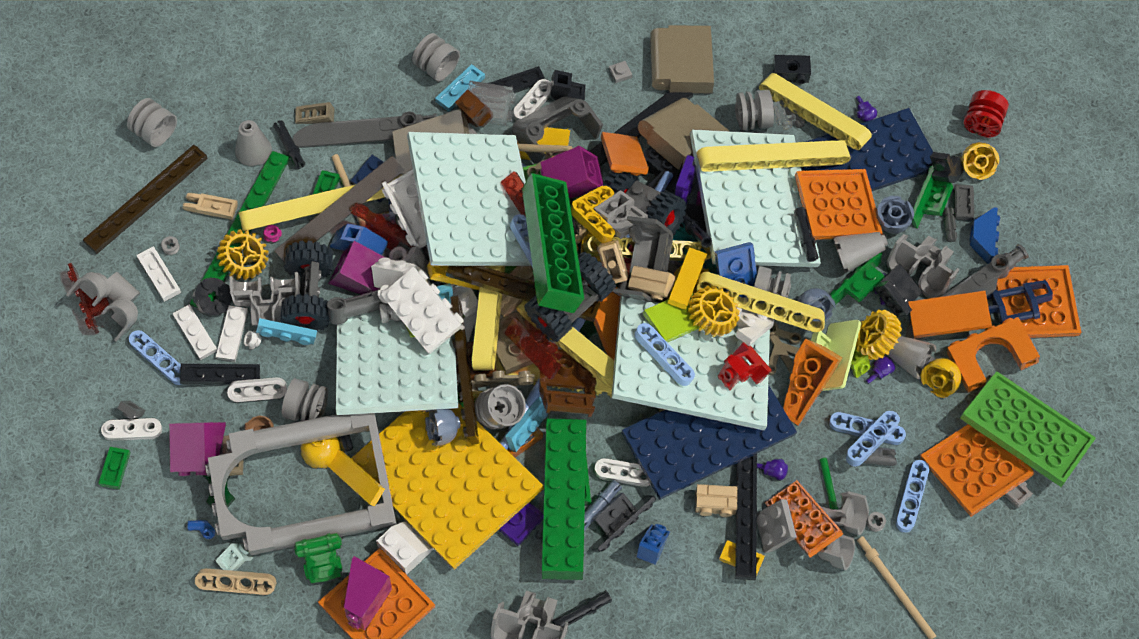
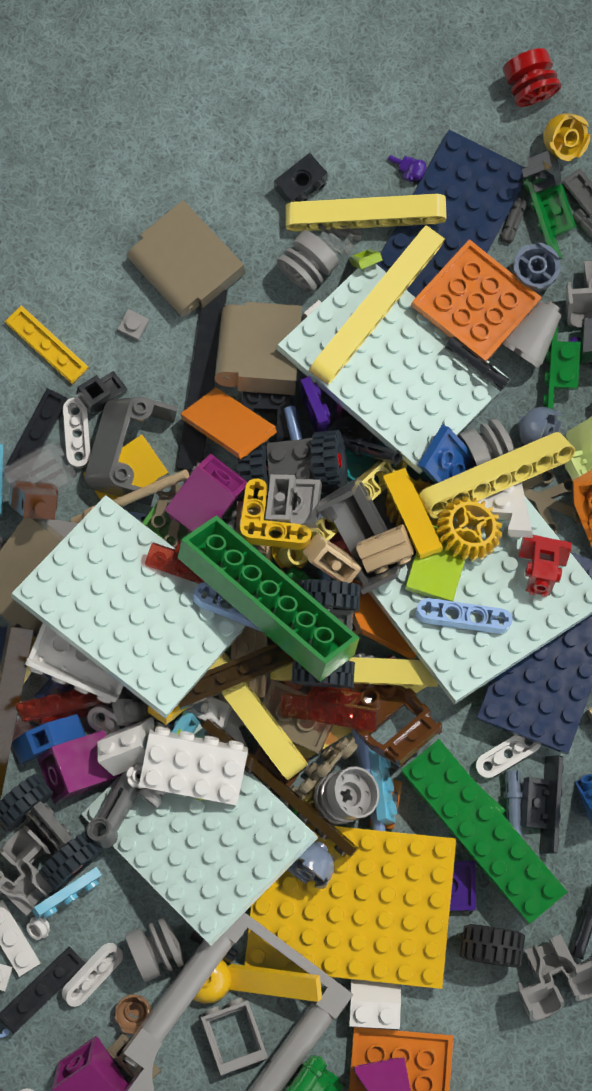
camera: 40 degrees left, 15 degrees up
none -> yellow tile [5,305,89,385]
none -> light grey window [201,997,268,1075]
none -> lime tile [349,249,382,269]
none -> black tyre [459,924,525,968]
none -> dark grey axle [501,198,527,243]

